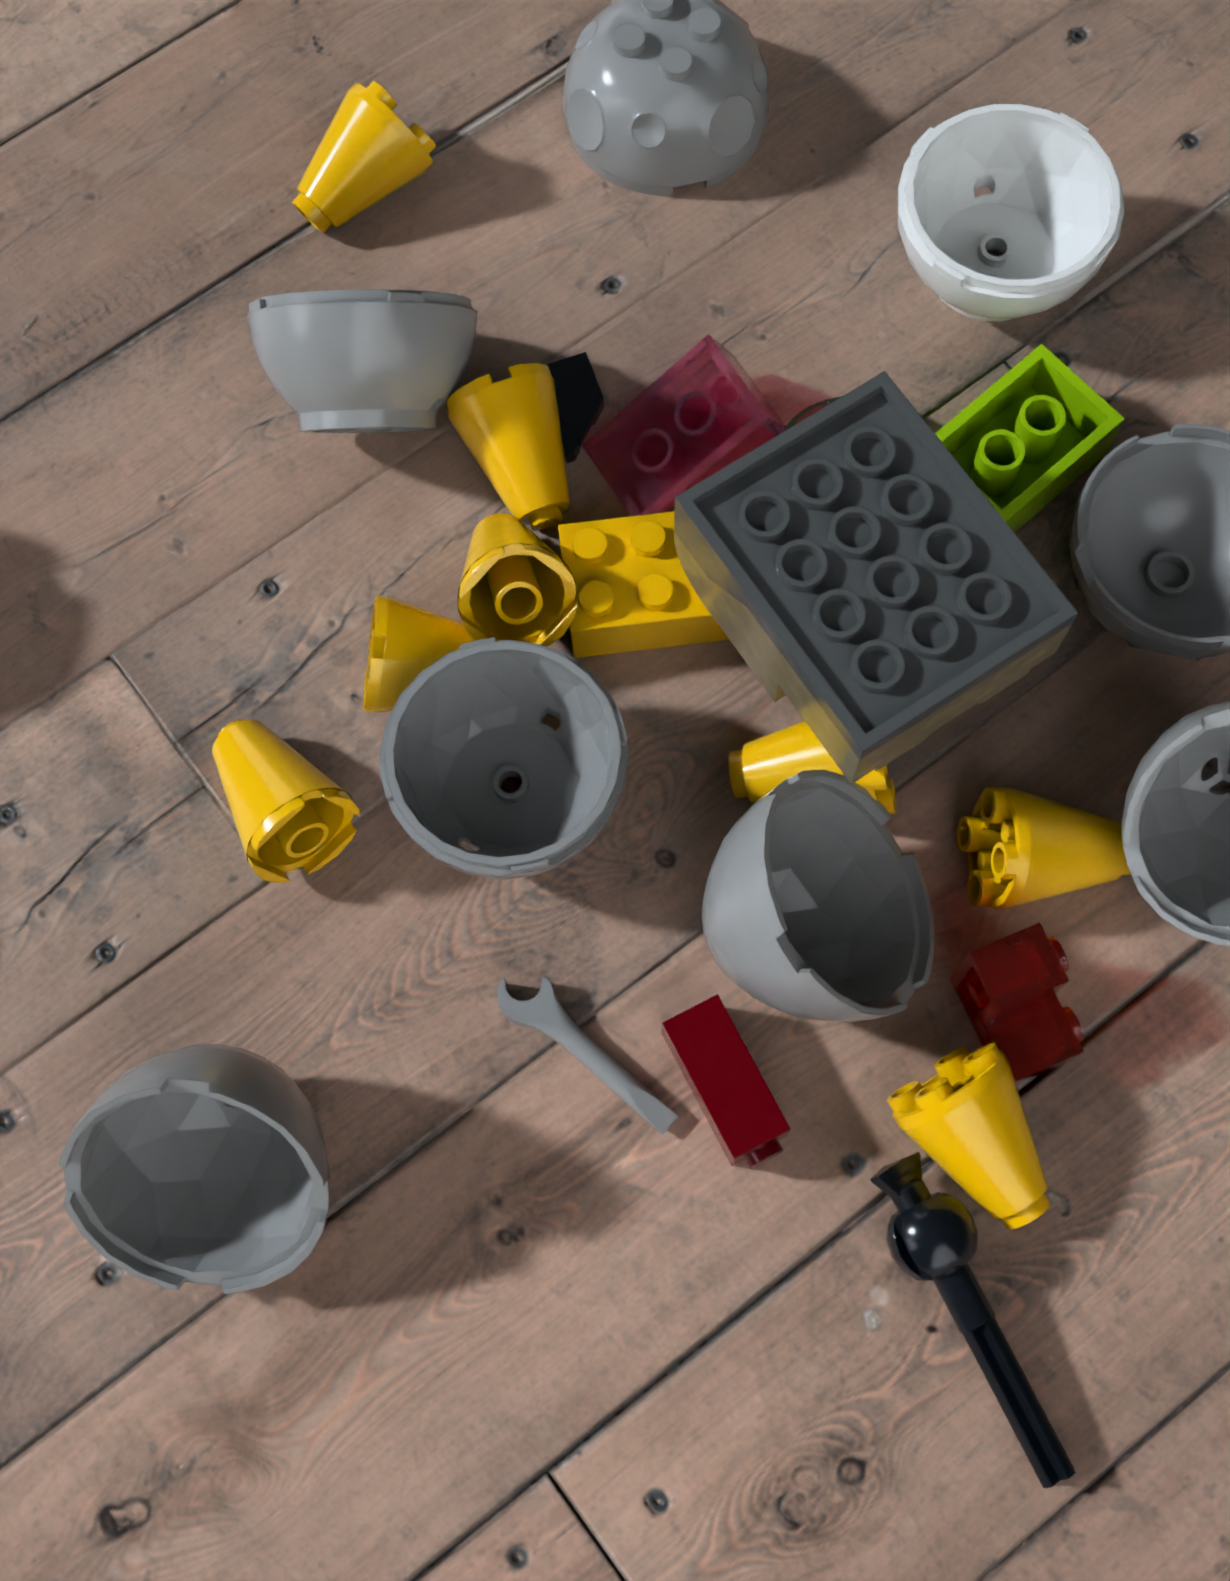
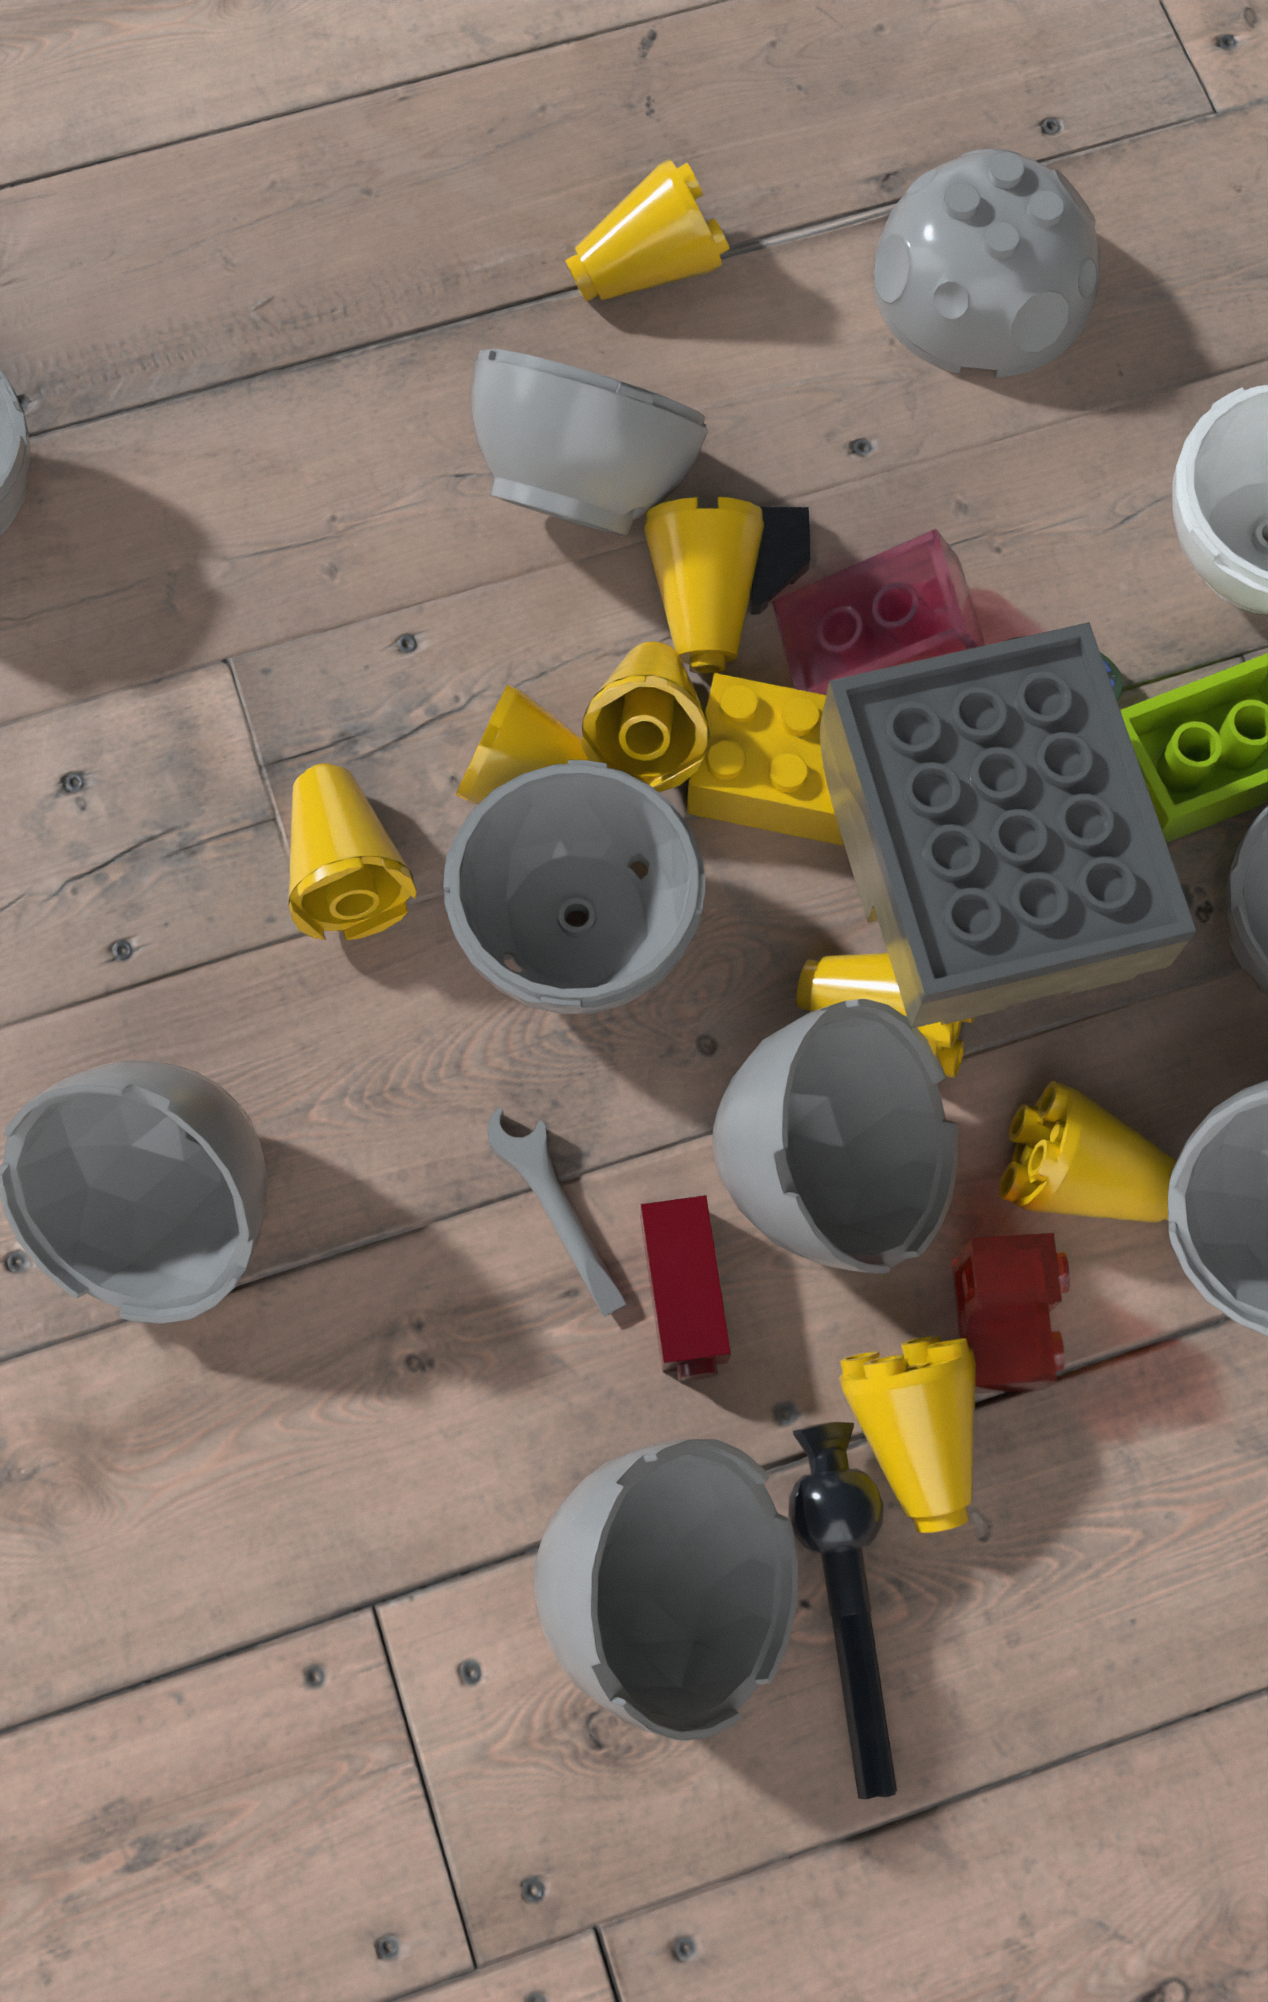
camera: 15 degrees right, 0 degrees up
none -> light grey piece [534,1439,798,1741]

